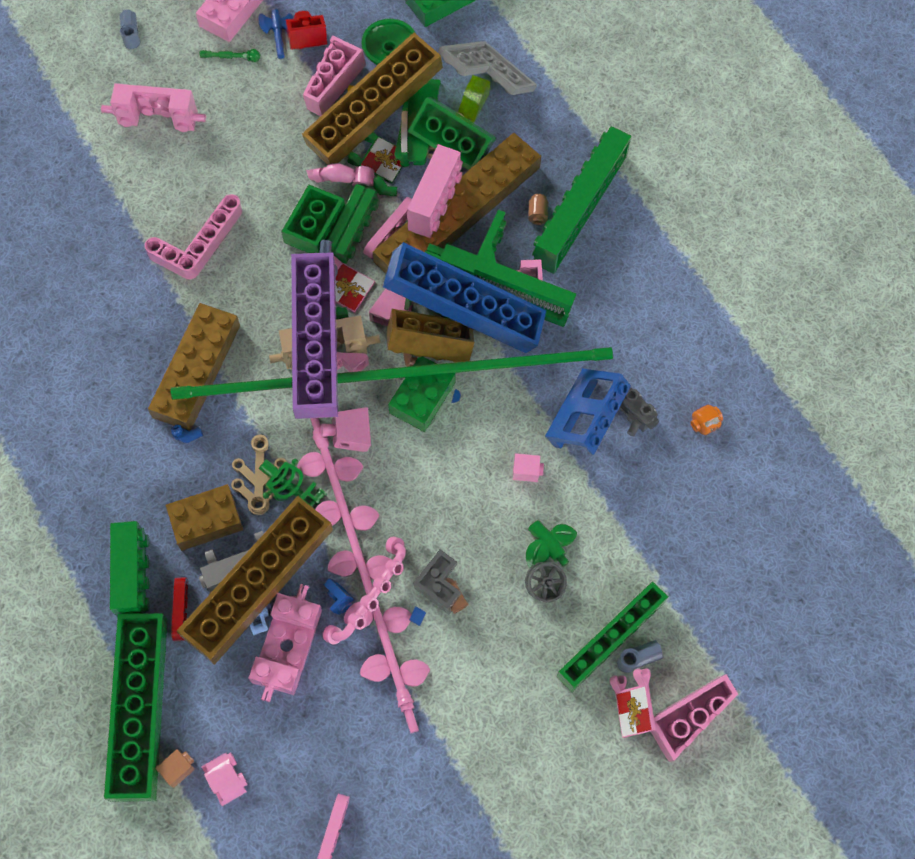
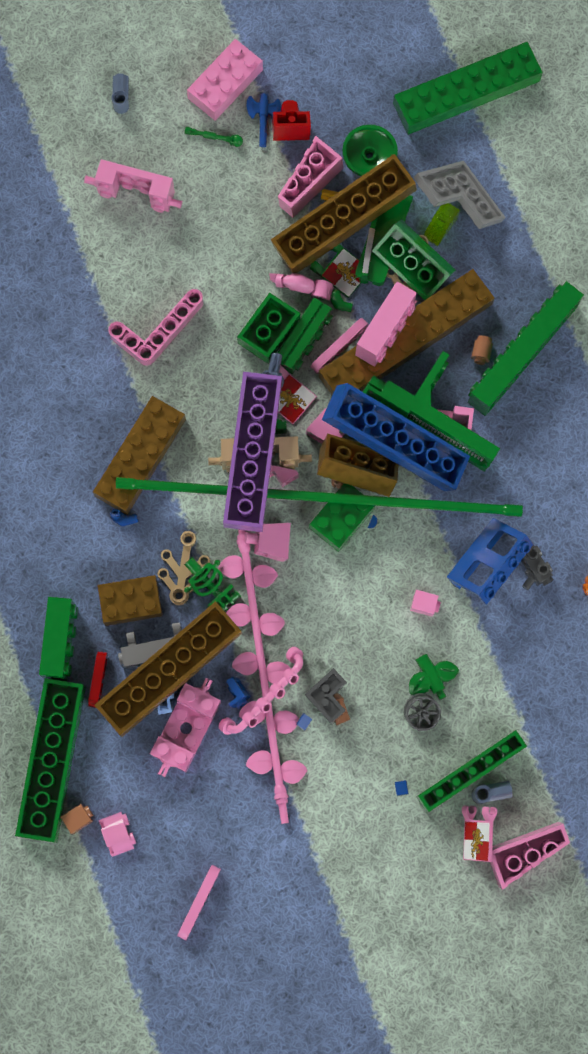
camera: 10 degrees right, 10 degrees up
none -> blue window [395,780,409,796]

